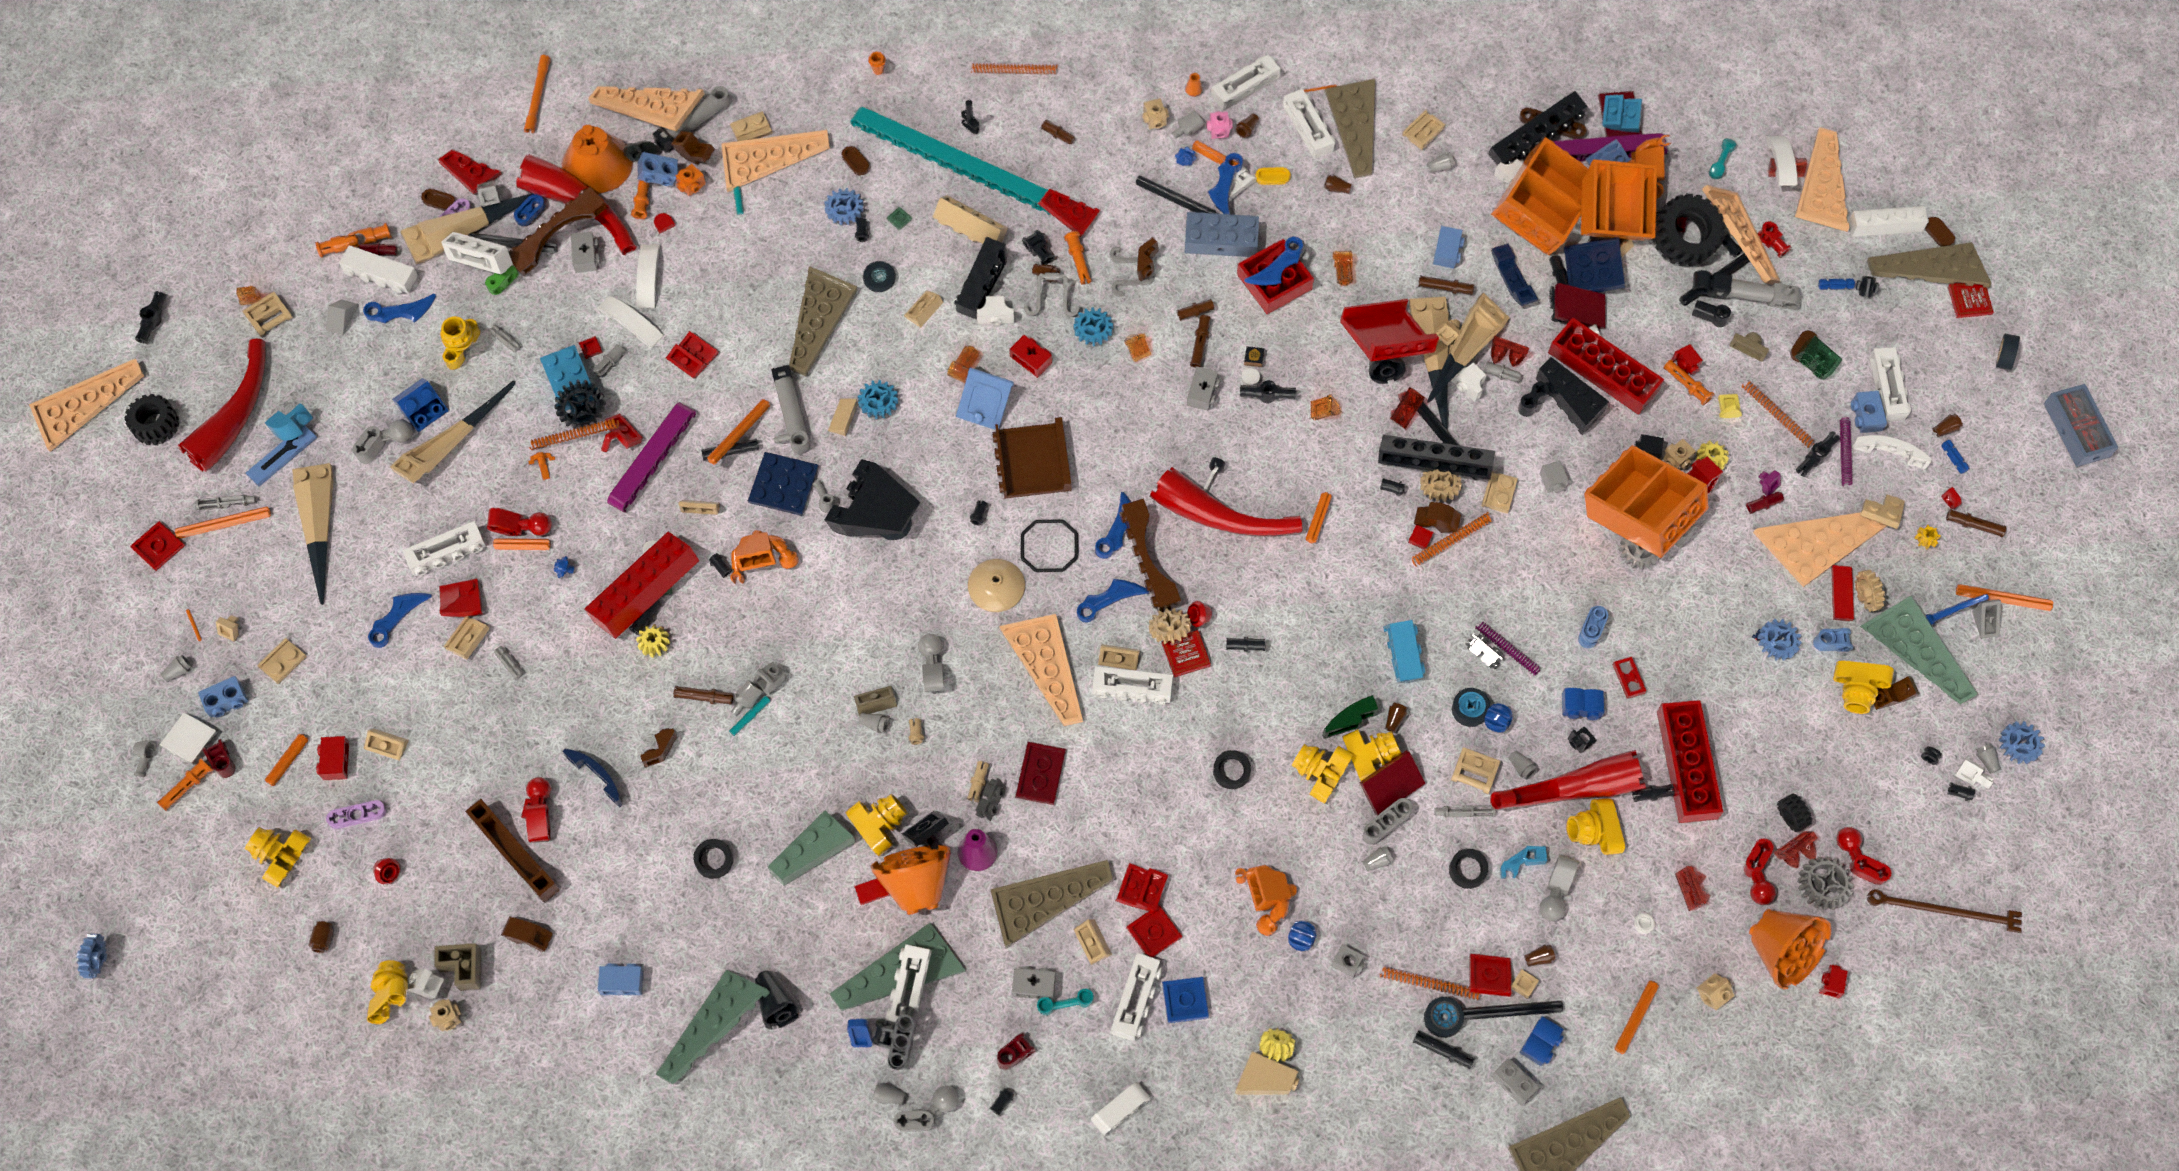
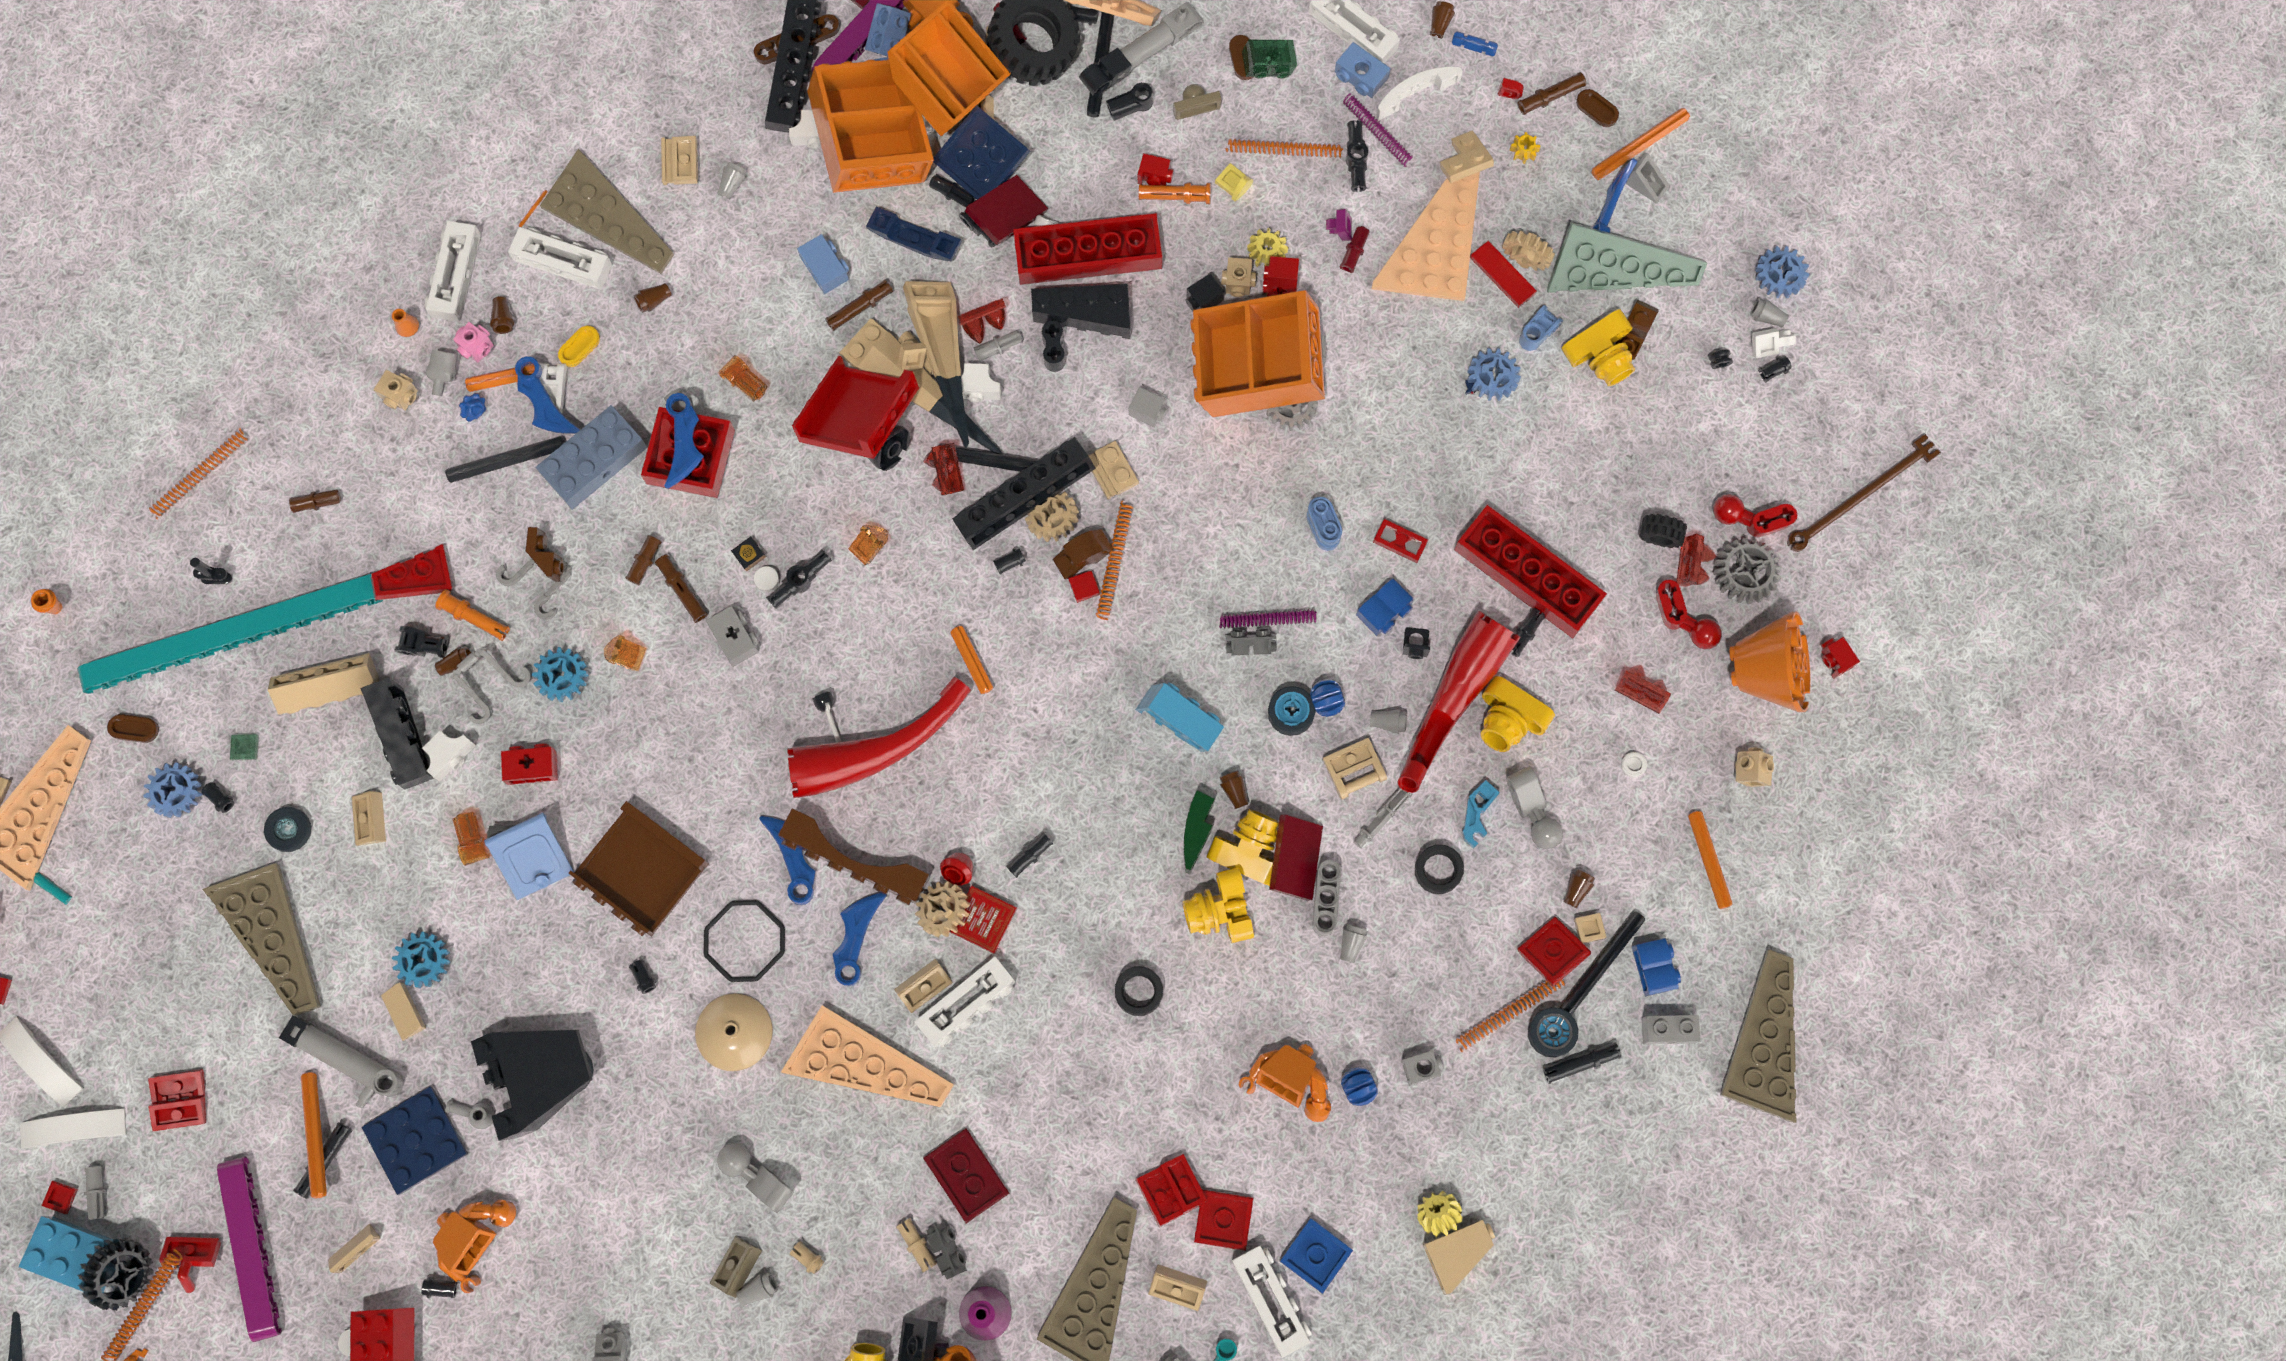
camera: 45 degrees left, 10 degrees up
none -> reddish brown tile [1576,89,1619,127]

